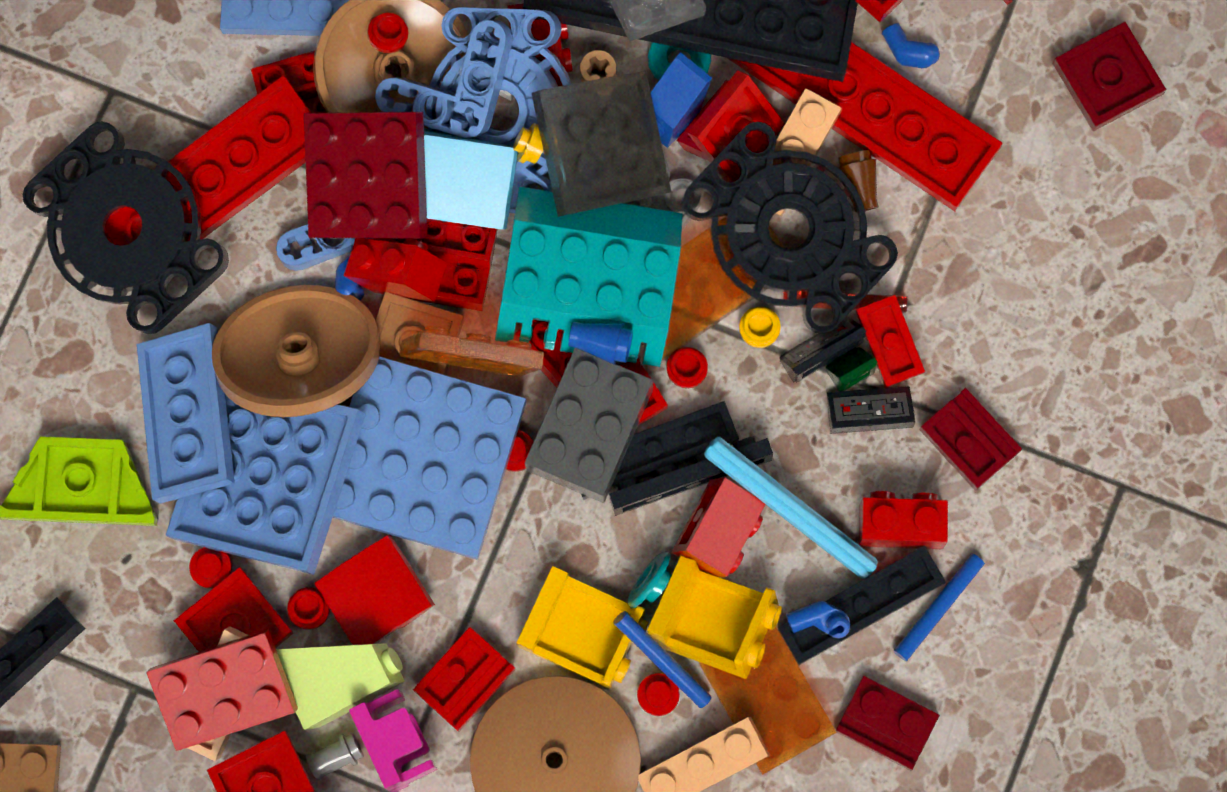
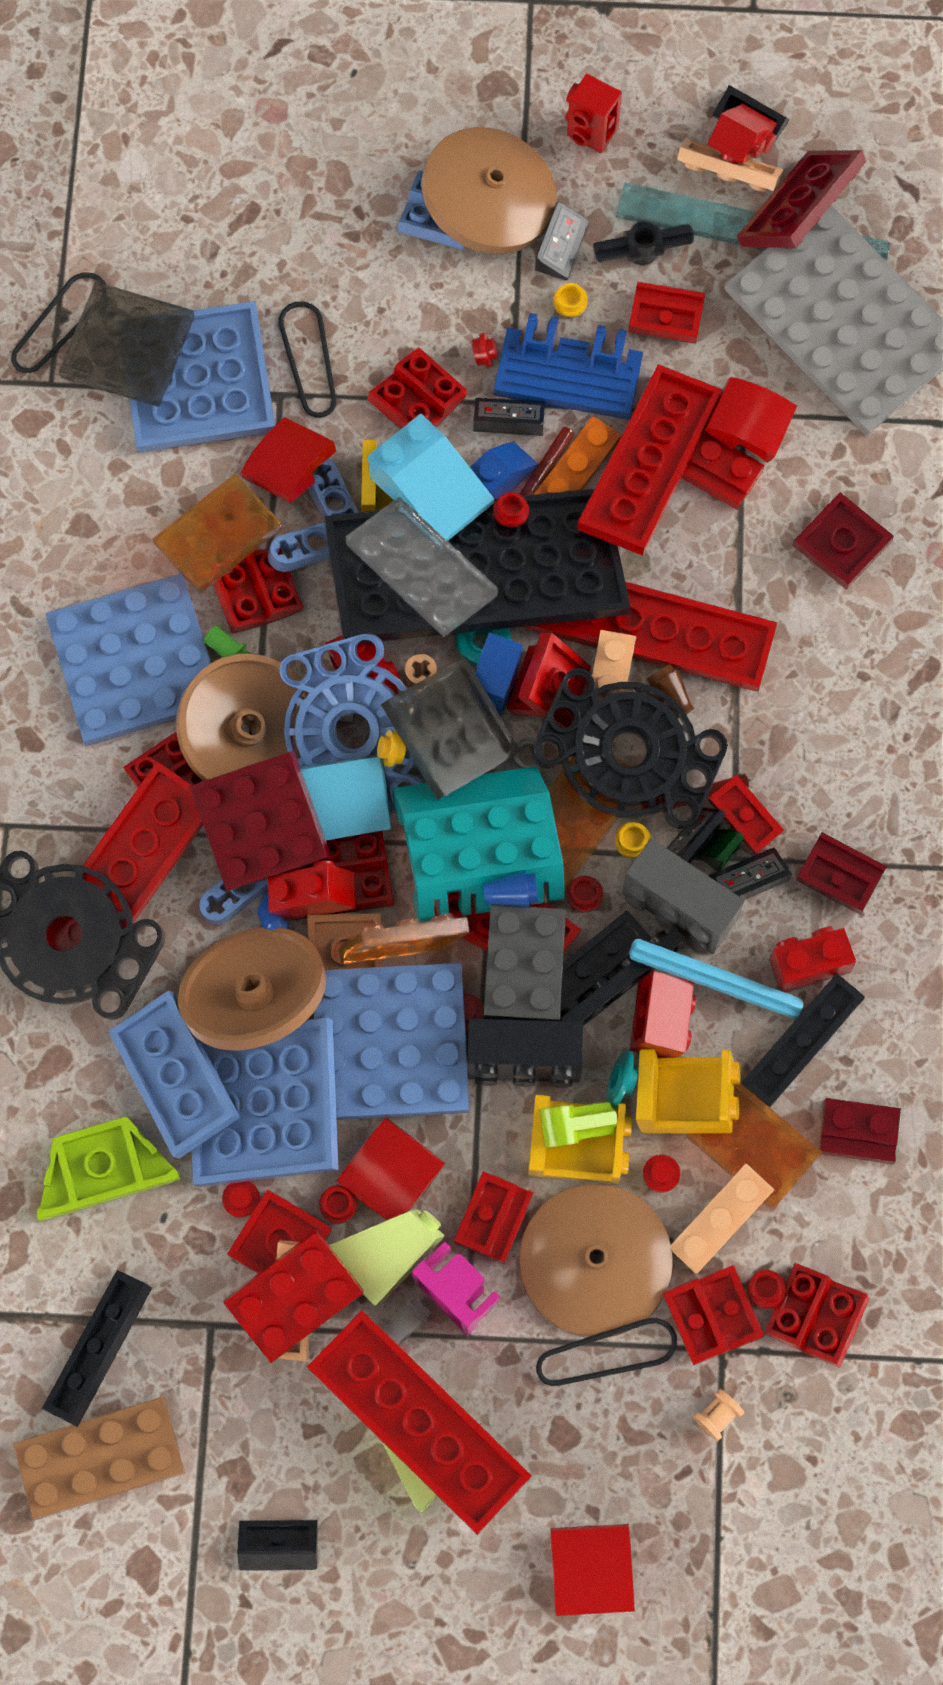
camera: 25 degrees left, 5 degrees down
red plate [367,13,409,53] -> none
medium blue beam [375,20,513,138] -> none
blue bar [613,611,712,708] -> none
blue arm [786,601,850,638] -> none
blue arm [882,23,940,69] -> none
blue bar [894,553,985,662] -> none
none -> black brick [467,1019,583,1088]
none -> lime piece [539,1102,618,1147]
none -> dark grey brick [622,838,745,955]

